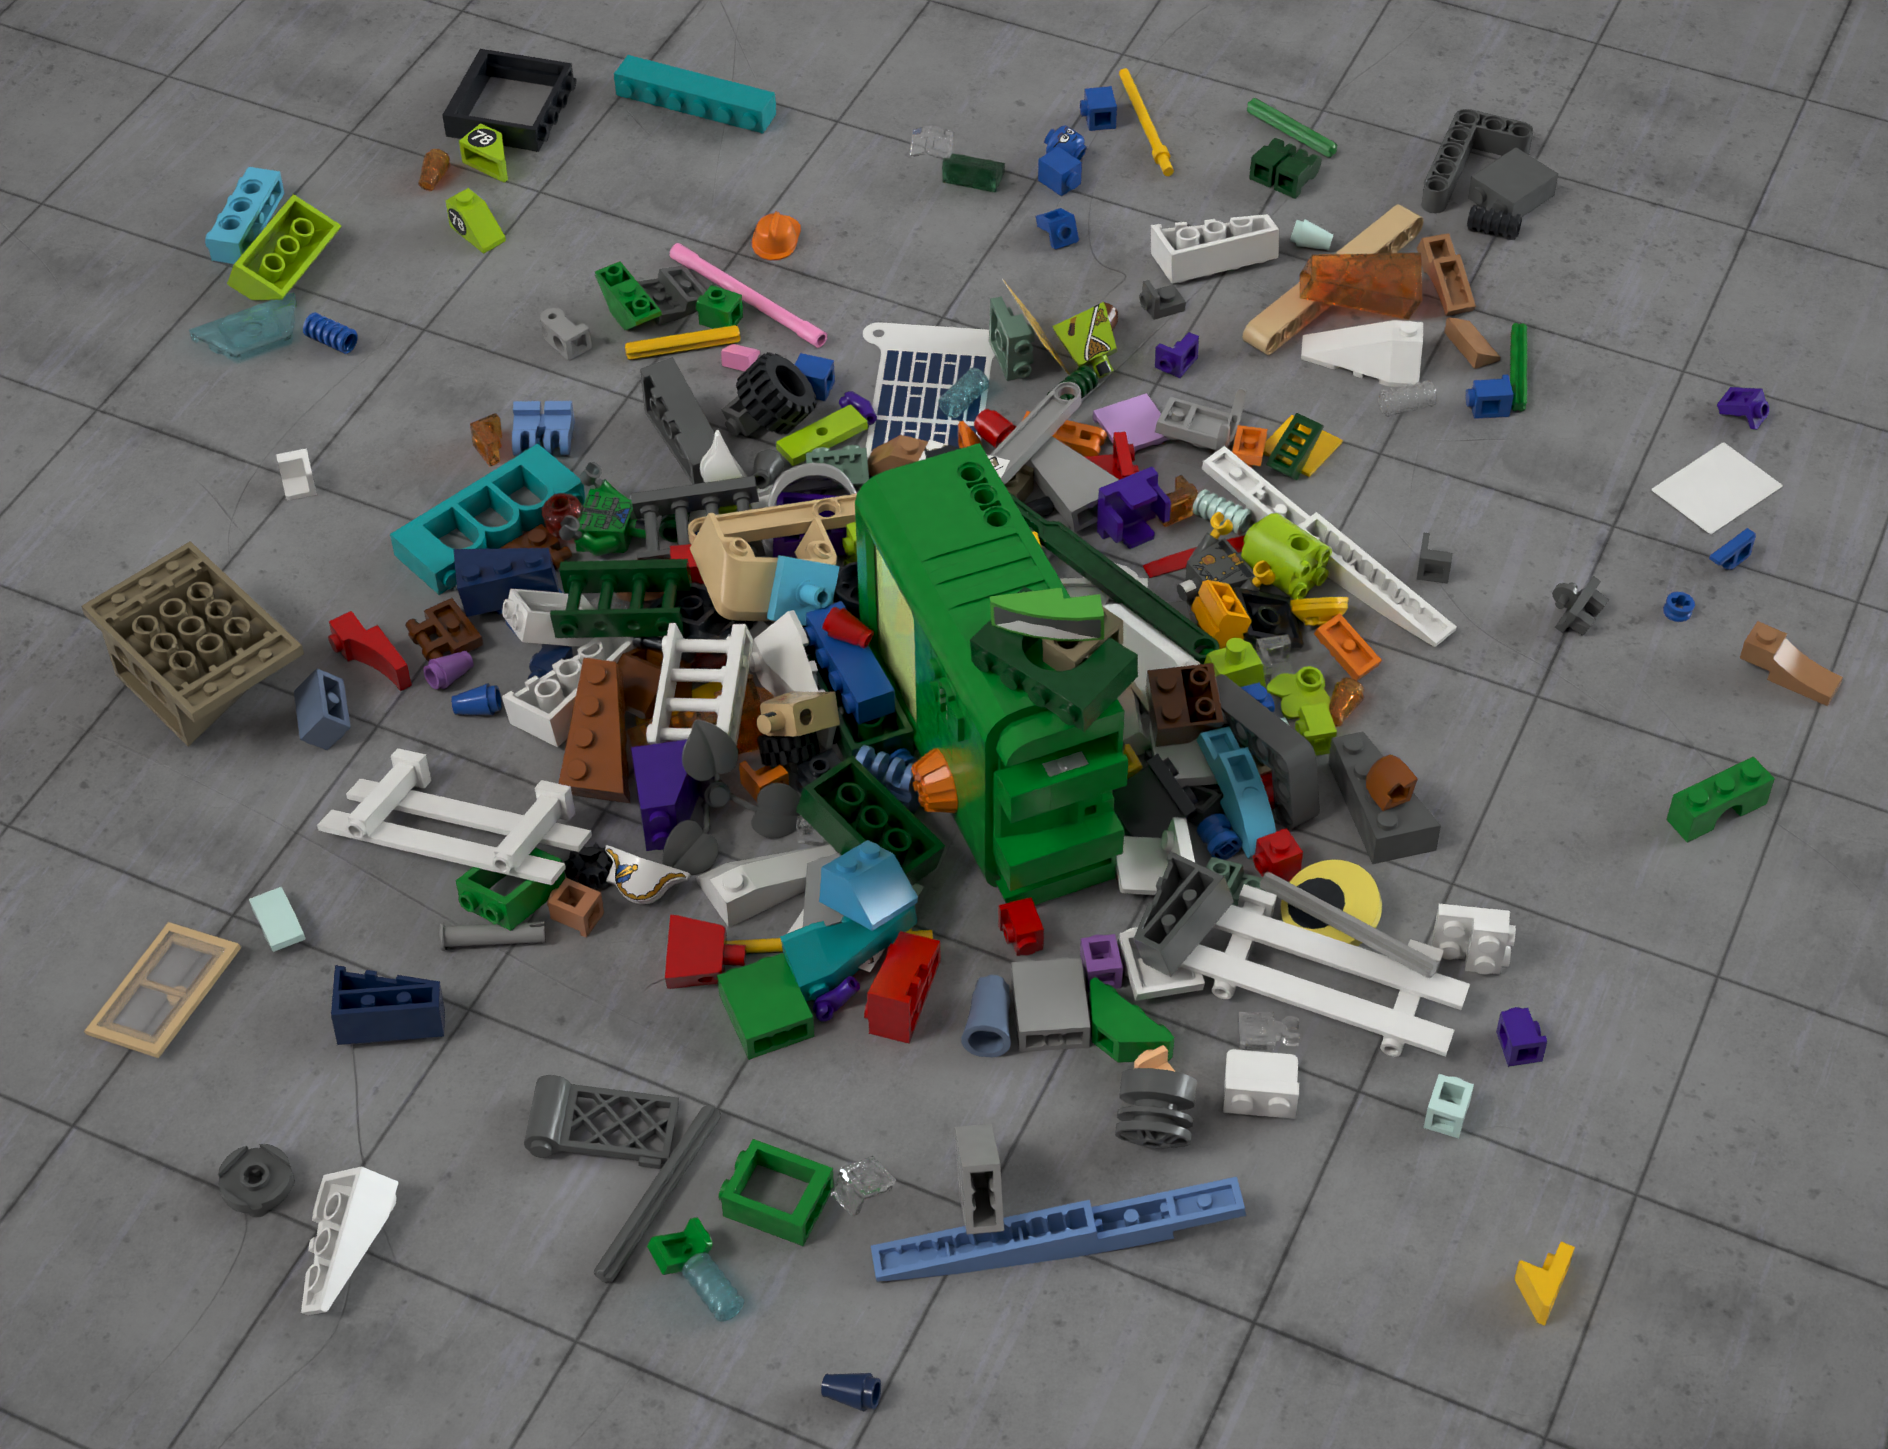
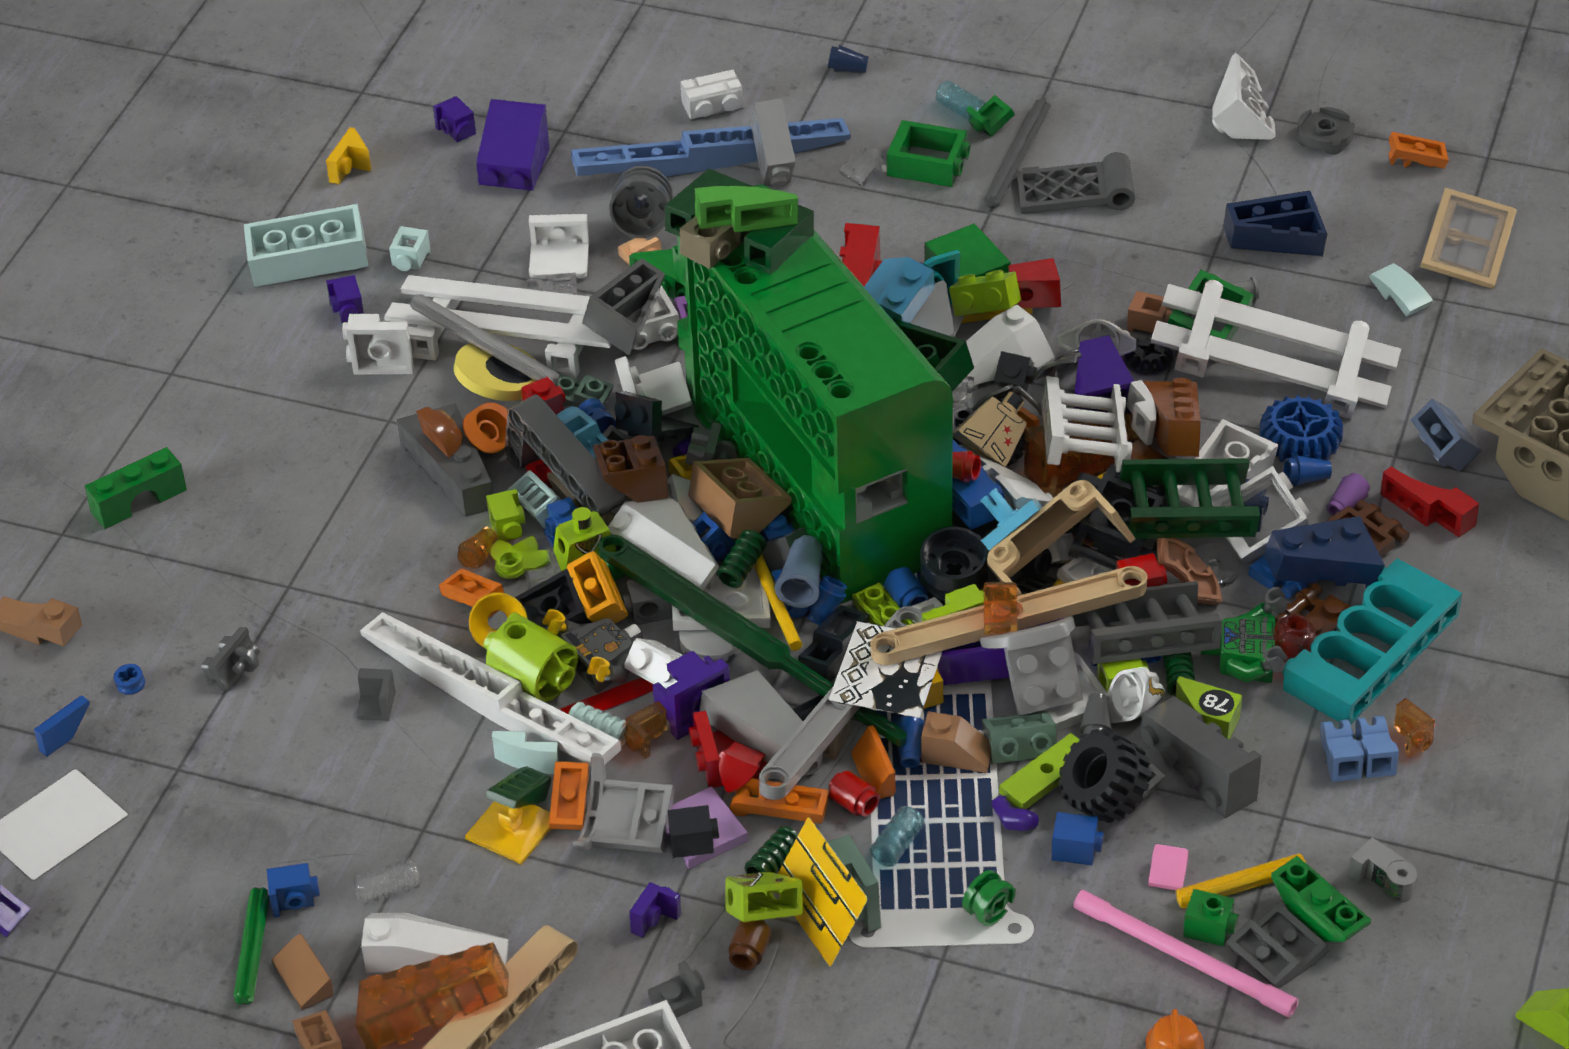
camera: 175 degrees right, 5 degrees down
none -> light aqua brick [244,204,369,287]
none -> dark purple brick [433,96,476,142]
none -> orange piece [462,402,508,454]
none -> dark purple slope [476,99,550,191]
none -> light aqua slope [492,731,560,774]
none -> white brick [624,638,682,690]
none -> black brick [667,805,719,858]
none -> white brick [680,70,743,120]
none -> red tile [719,741,766,793]
none -> lime brick [949,270,1021,316]
none -> green wheel [962,870,1016,926]
none -> clear orange bracket [984,582,1017,634]
none -> black brick [994,351,1037,392]
none -> white slope [1126,380,1156,445]
none -> lime slope [1176,676,1242,740]
none -> blue gear [1259,394,1343,462]
none -> orange plate [1388,132,1449,169]

